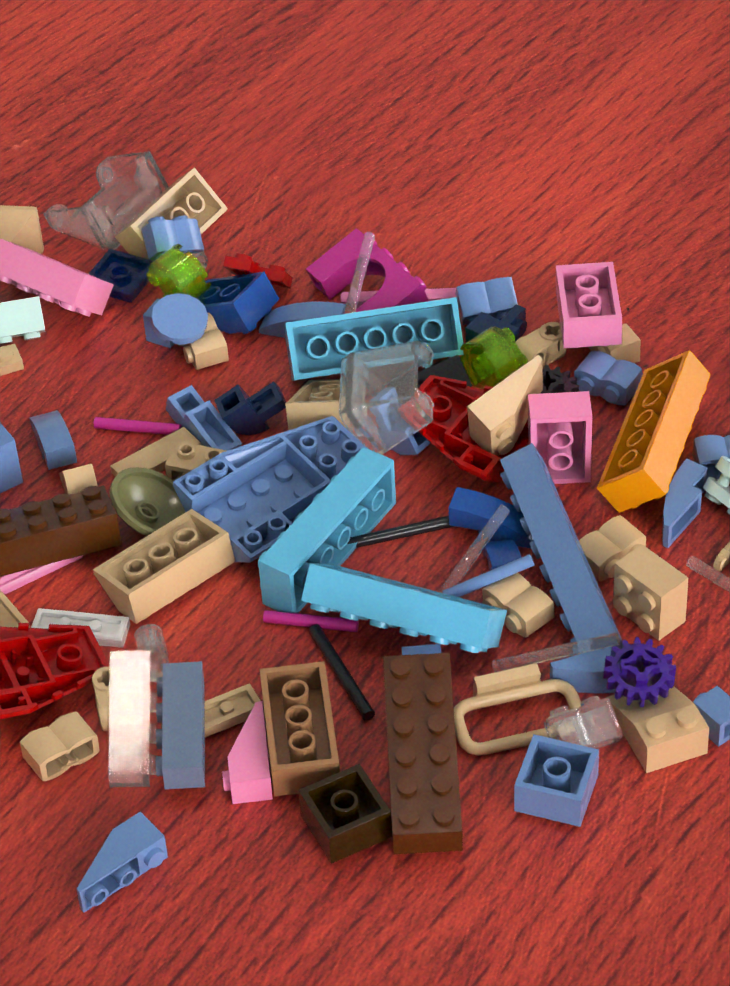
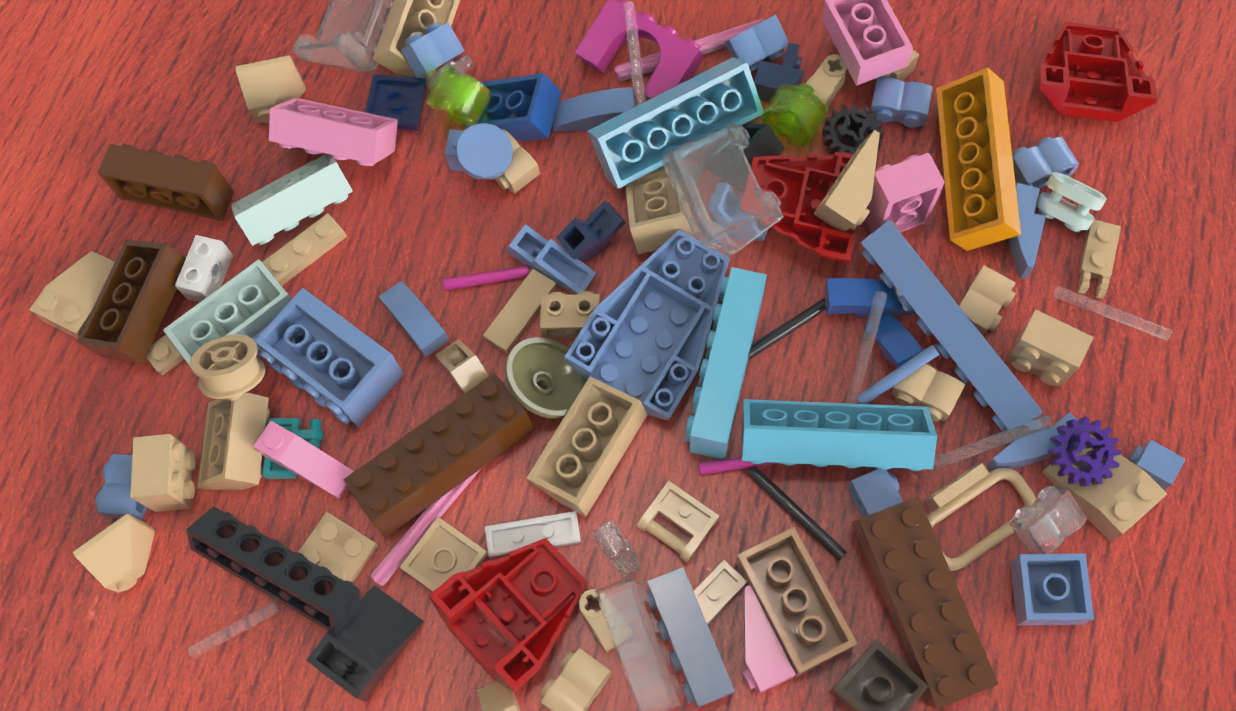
camera: 15 degrees left, 25 degrees up
red plate [223,253,293,288] -> none
none -> tan plate [637,481,719,563]

